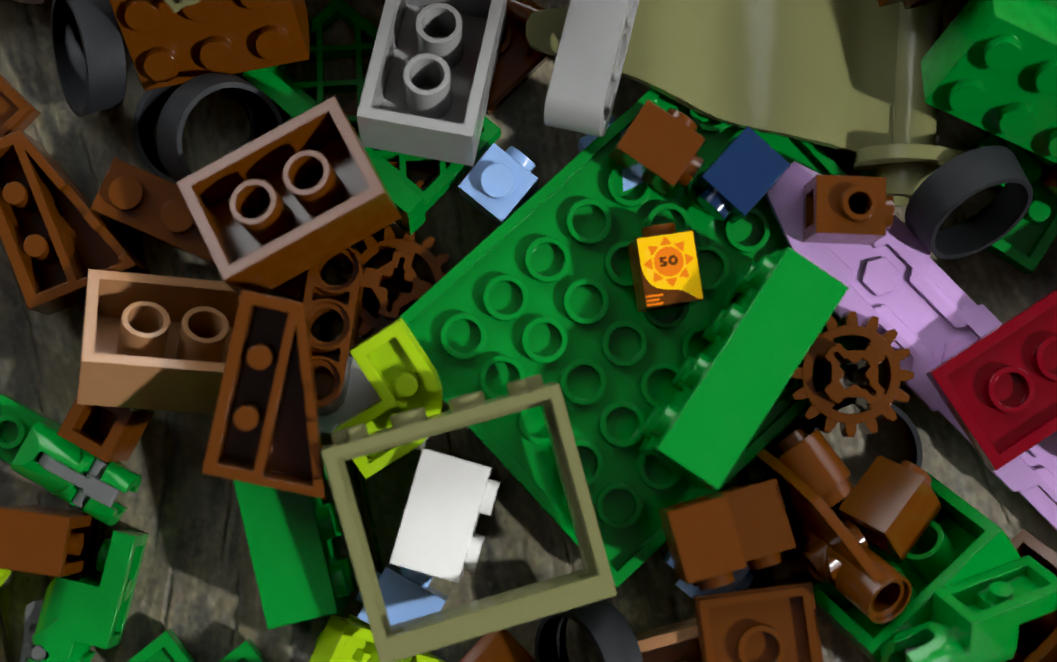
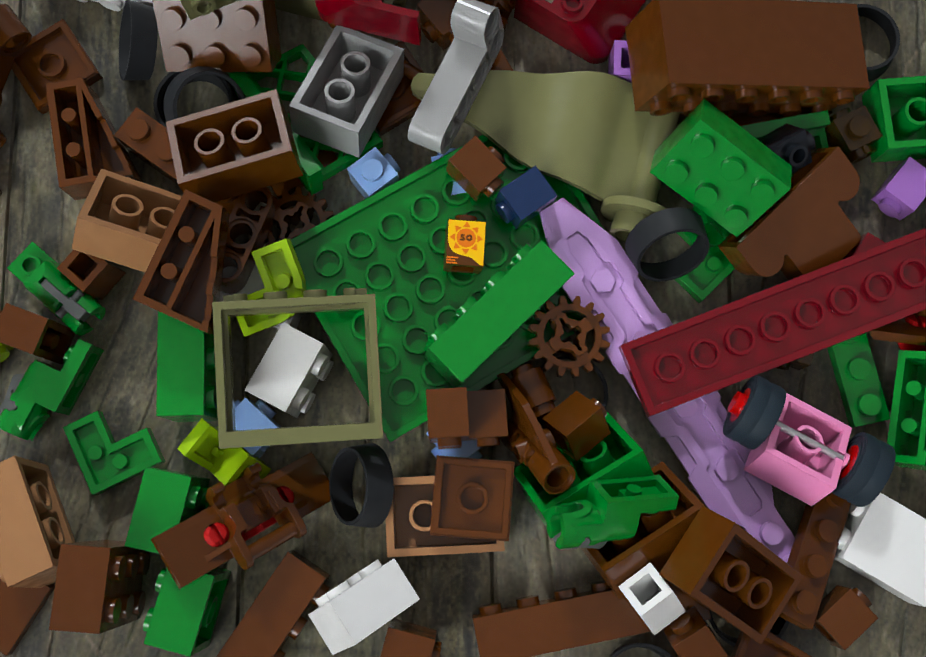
camera: 10 degrees right, 5 degrees down
reddish brown brick [803,175,894,245] -> none

